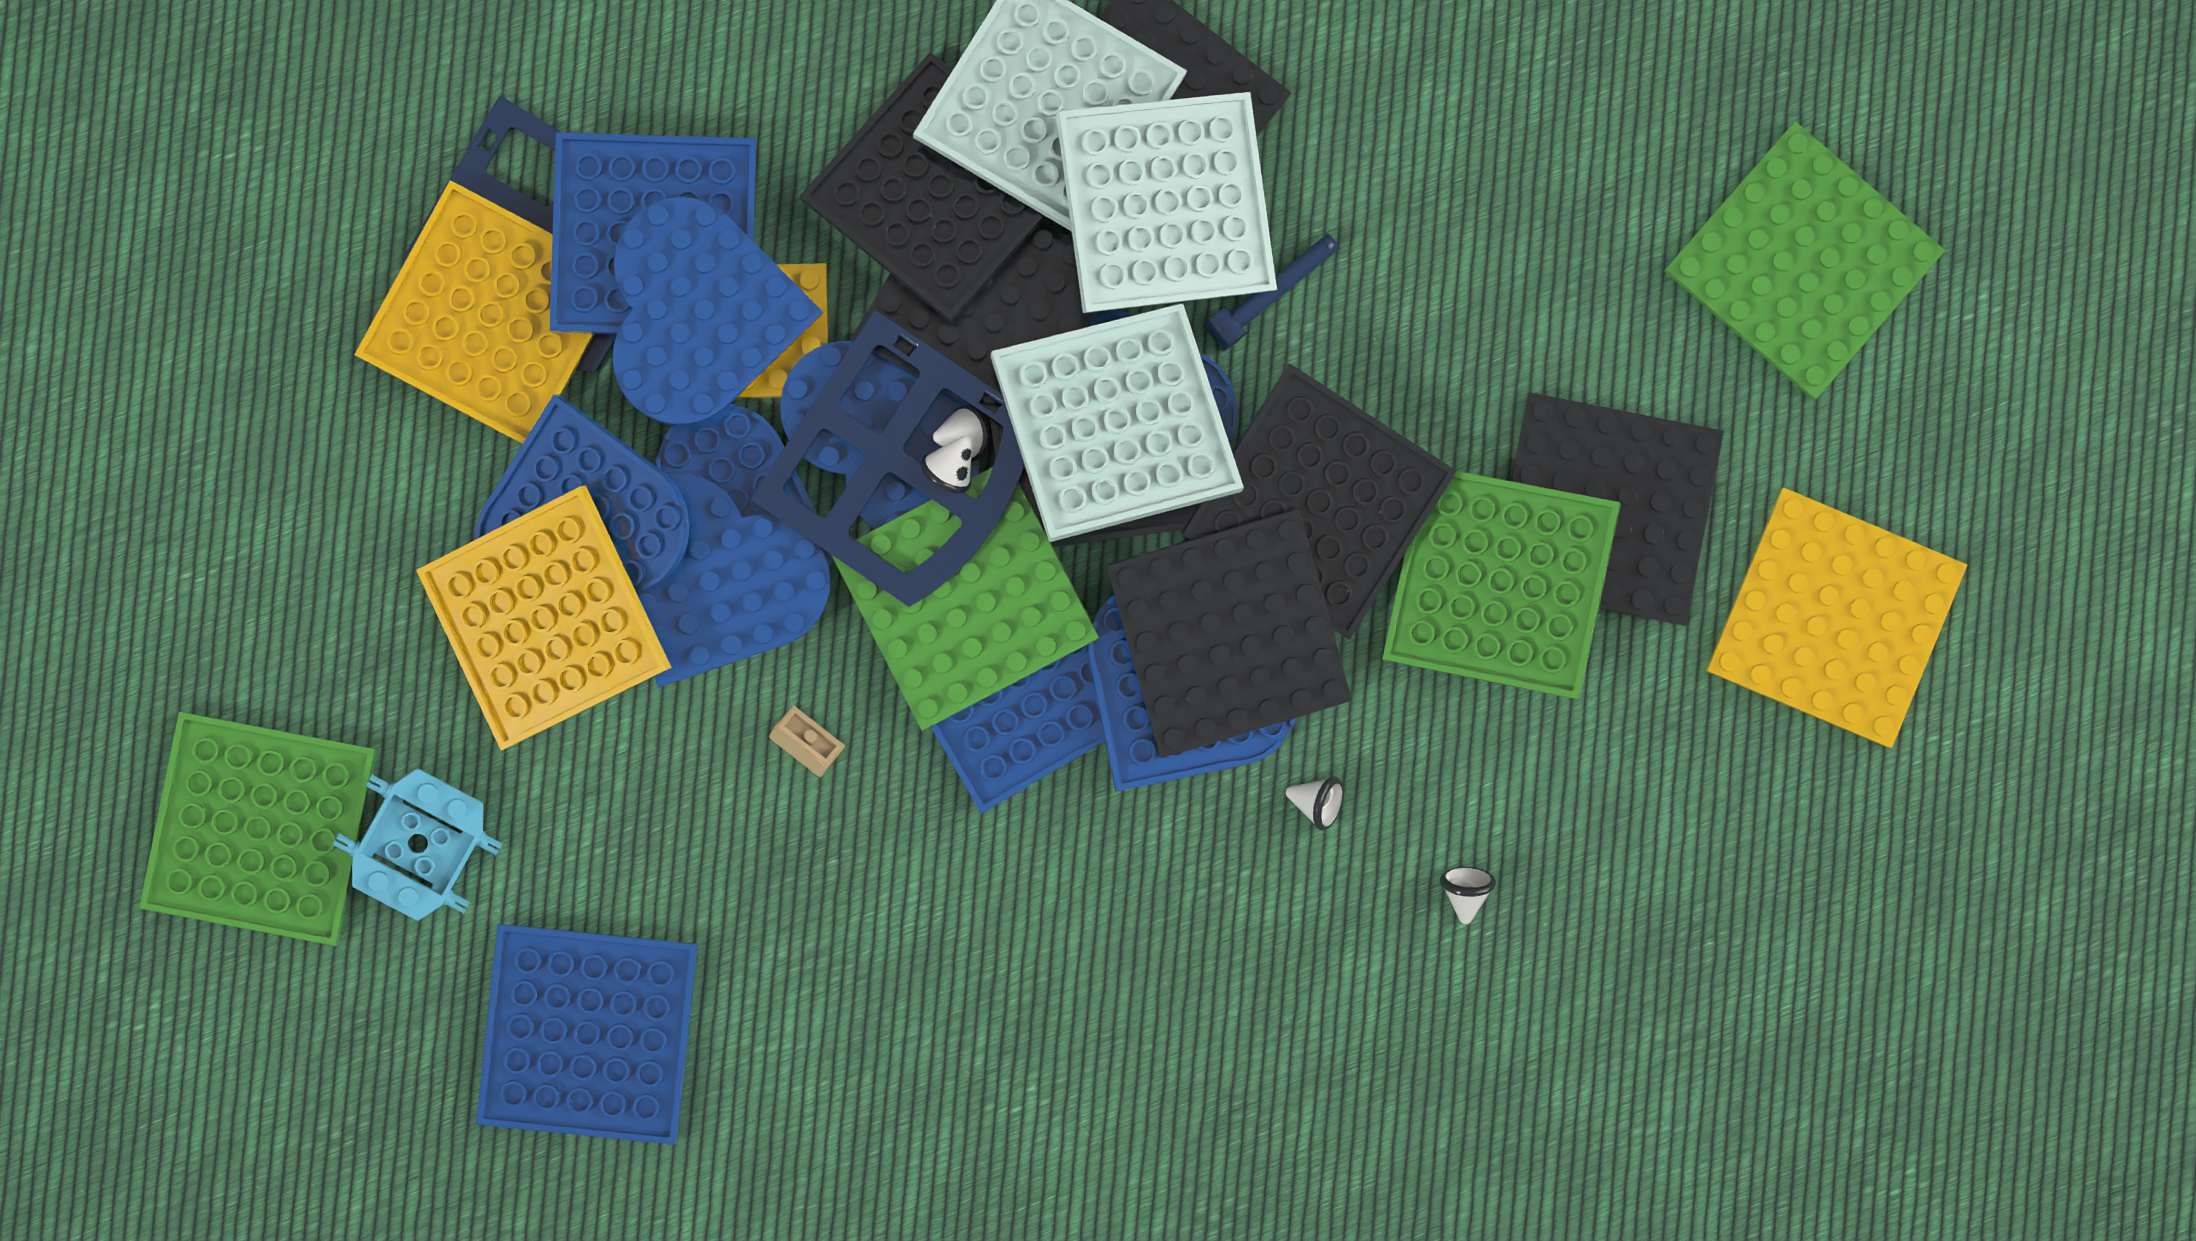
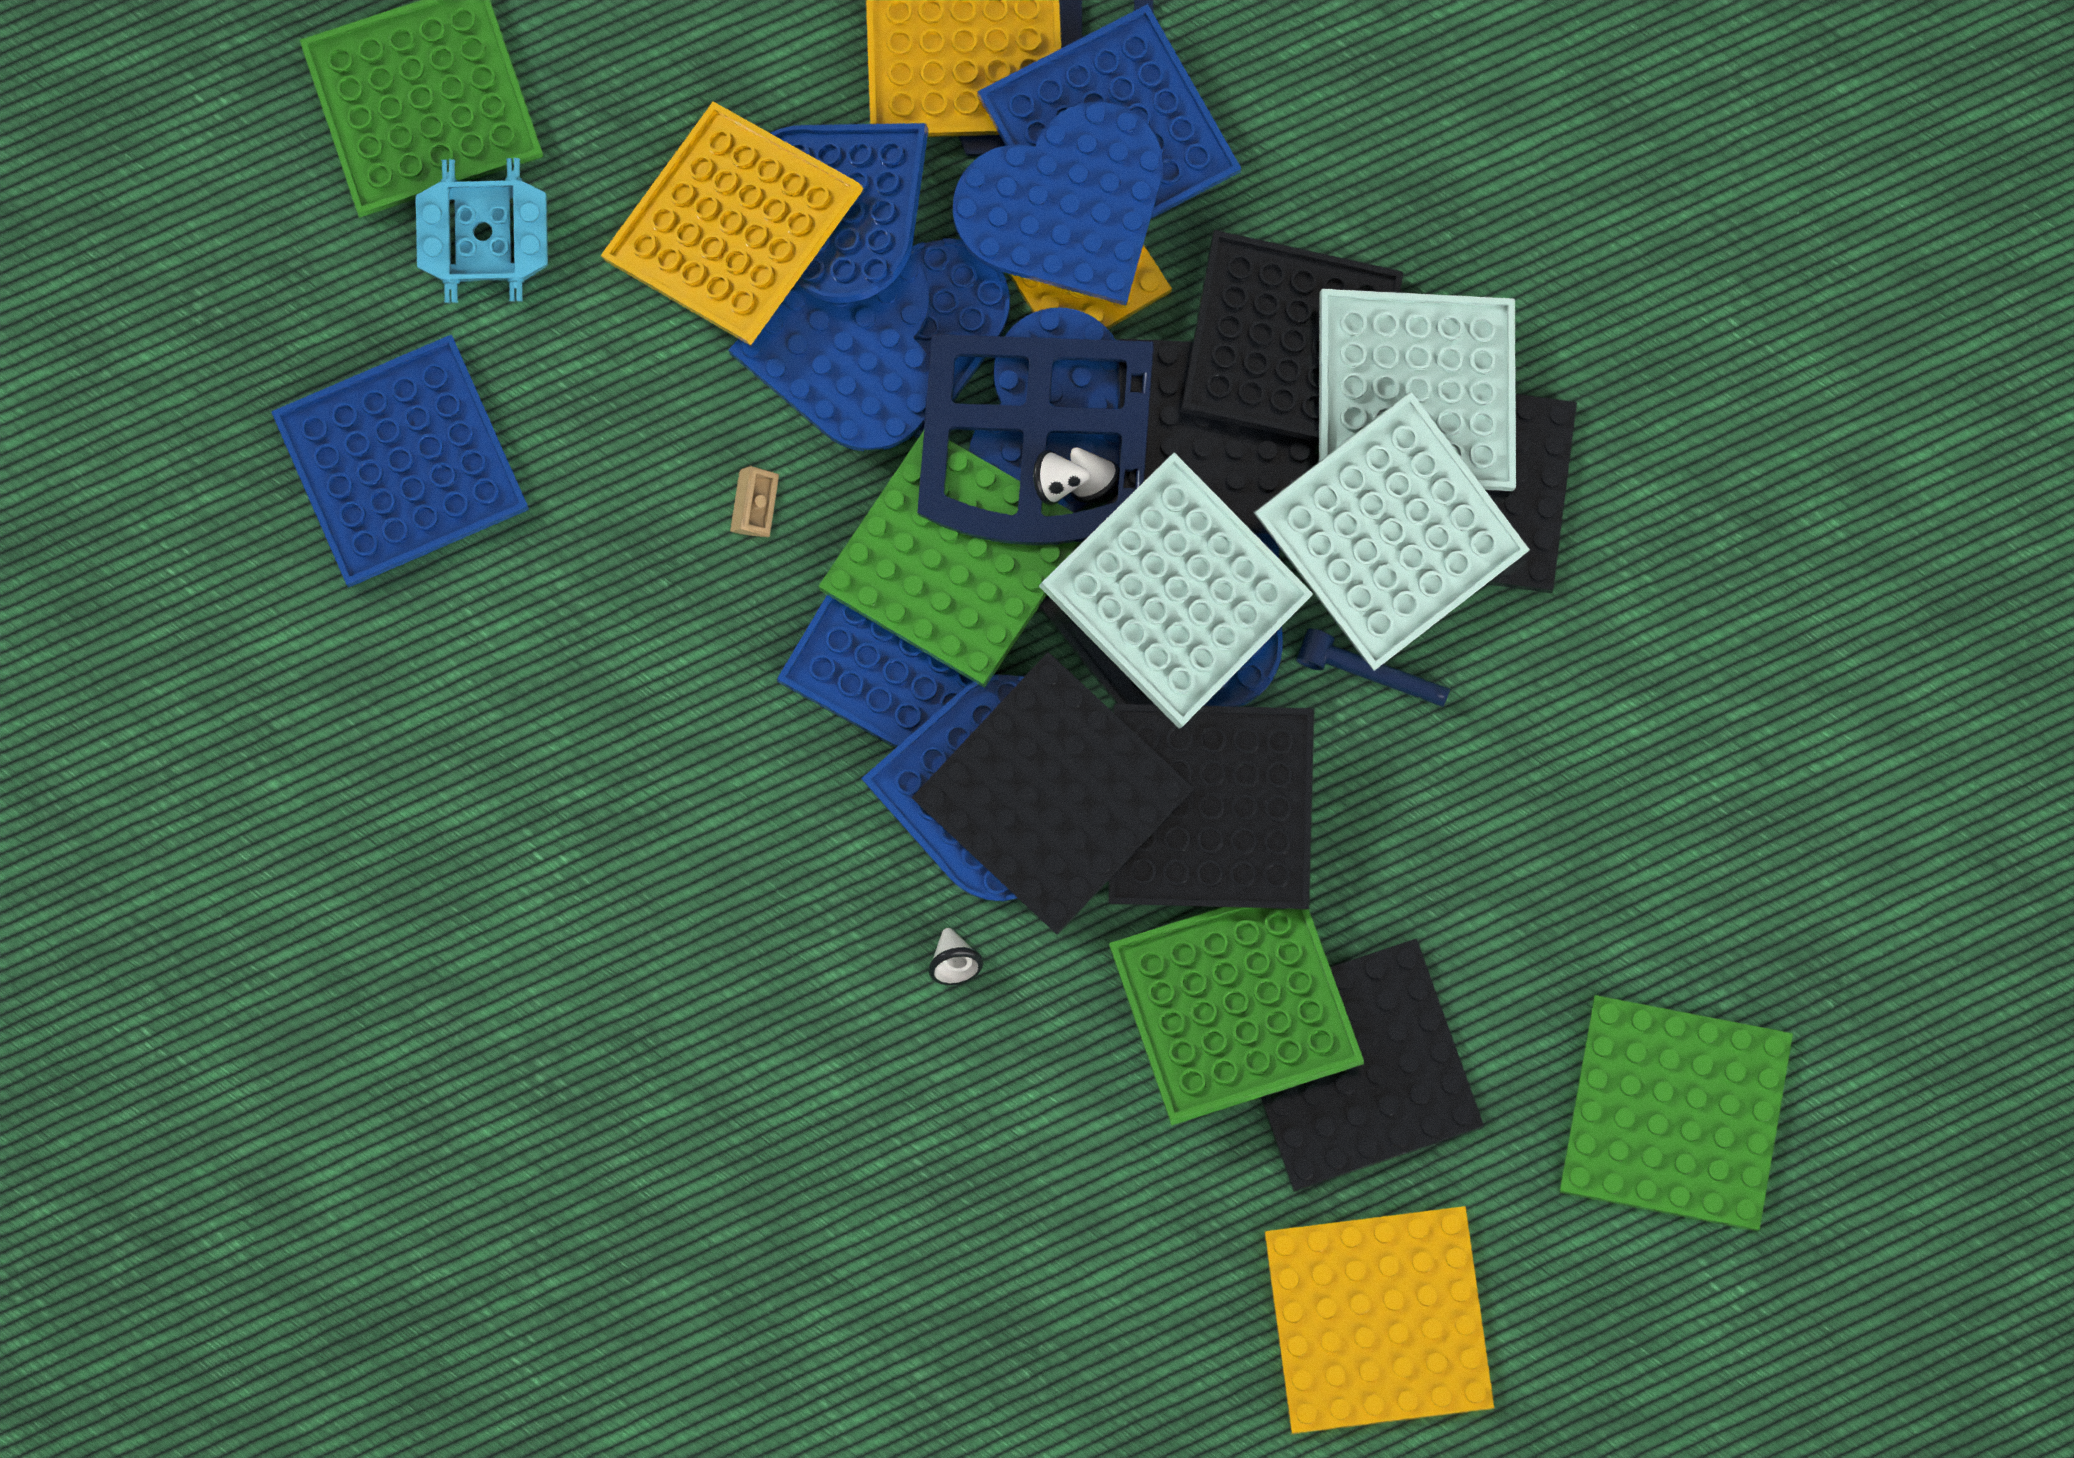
camera: 60 degrees right, 10 degrees down
white hat [1440,867,1496,924] -> none

